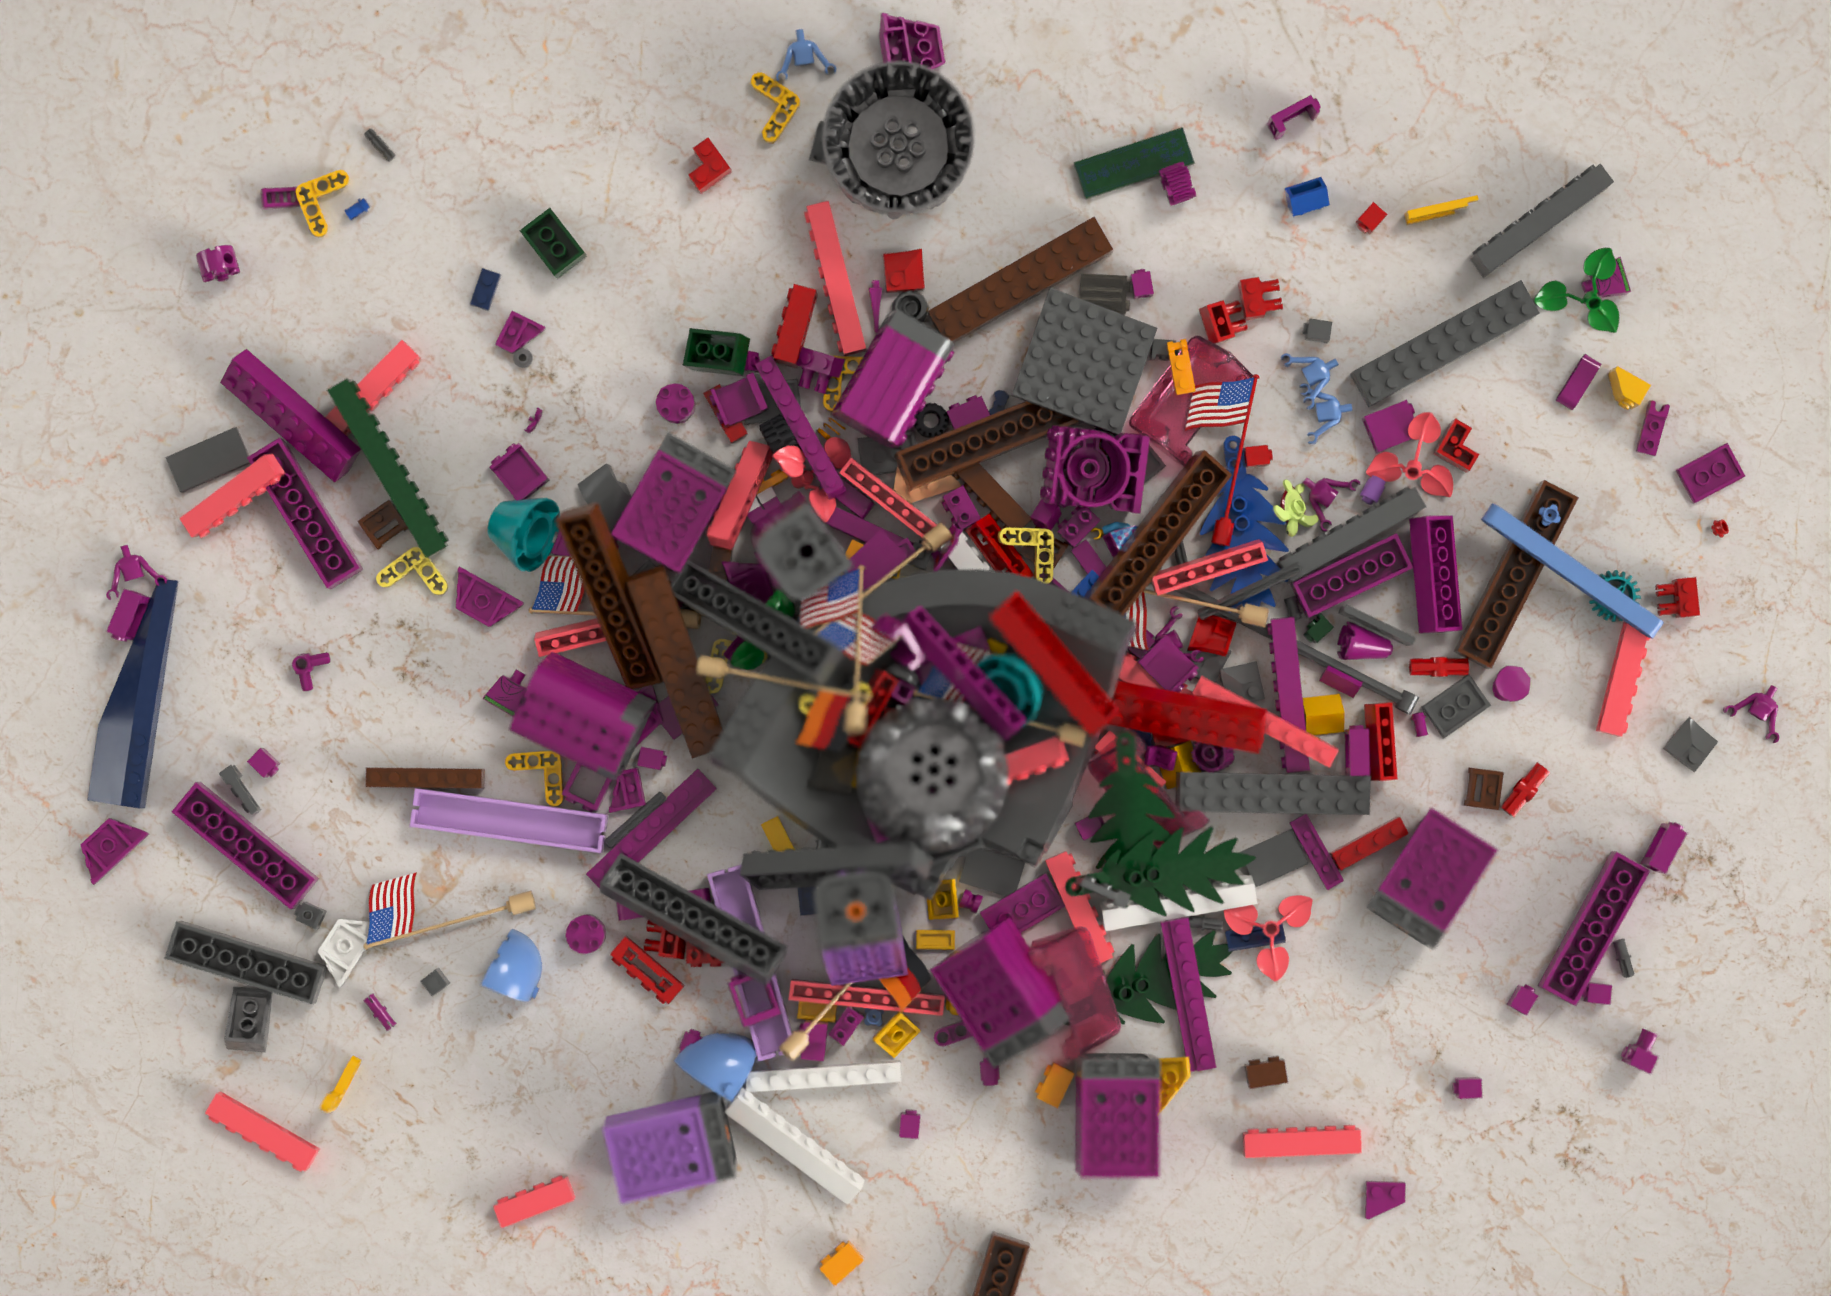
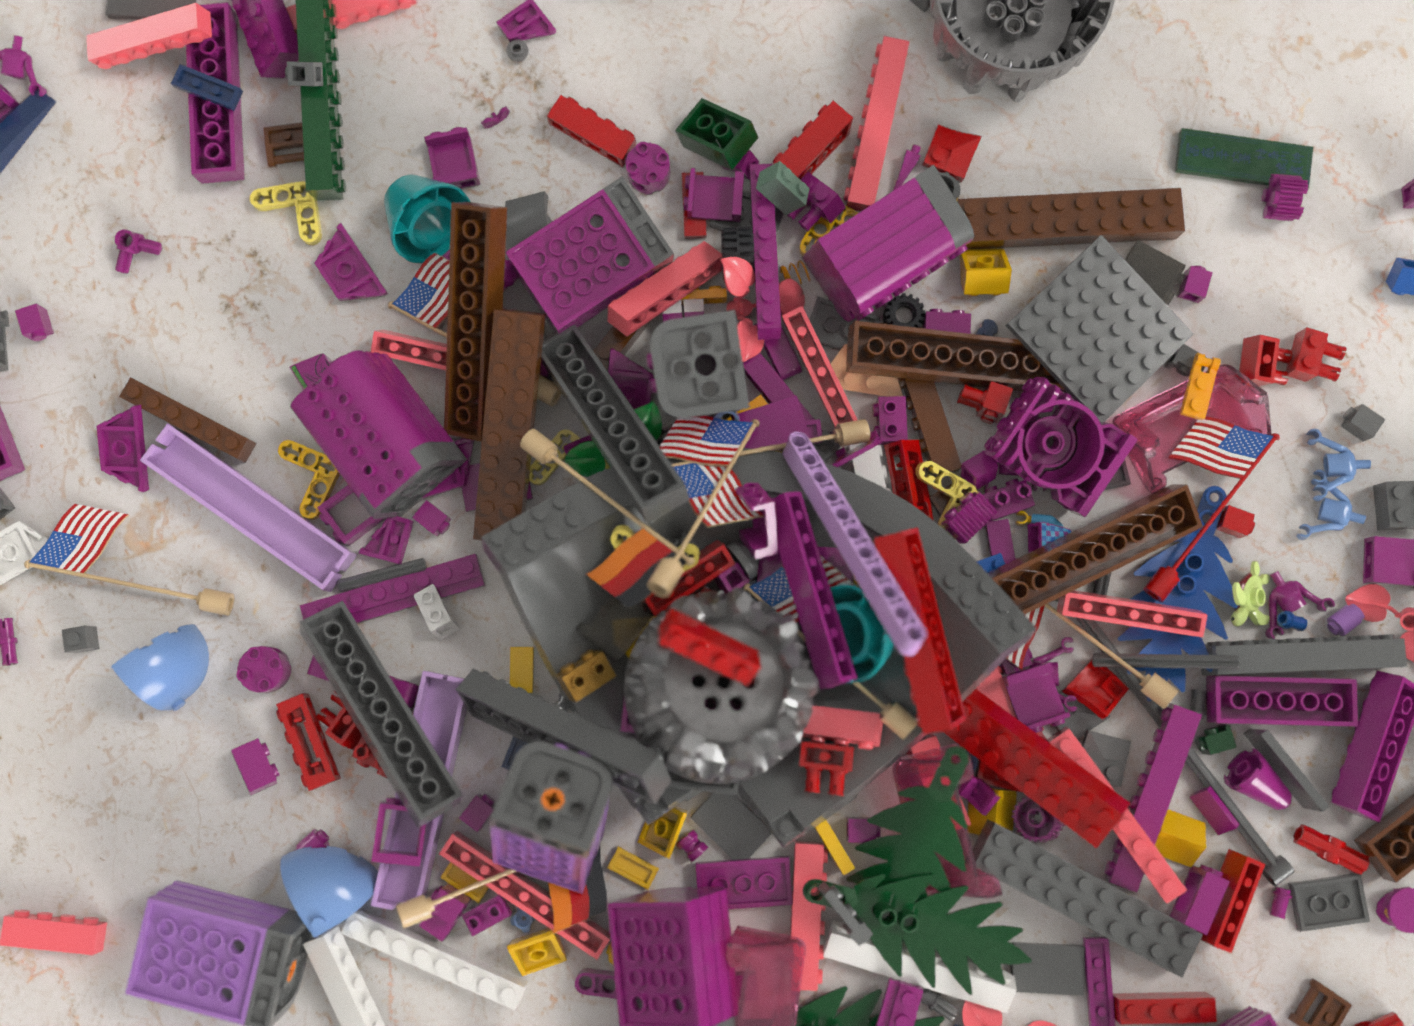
camera: 25 degrees right, 5 degrees down
none -> magenta wing [96,405,149,492]
none -> dark blue plate [171,64,243,111]
none -> magenta brick [231,738,280,796]
none -> dark grey brick [285,61,323,86]
none -> white bracket [414,584,460,641]
none -> magenta brick [459,793,495,832]
none -> red brick [547,95,637,168]
none -> pearl gold brick [555,649,616,702]
none -> red brick [658,608,761,686]
none -> sand green brick [756,161,809,215]
none -> lavender beam [783,432,926,656]
none -> red brick [799,741,854,796]
none -> yellow piece [815,820,855,875]
none -> magenta brick [941,492,998,544]
none -> red brick [957,381,1013,424]
none -> yellow slope [959,249,1012,296]
none -> blue pin [1277,611,1308,632]

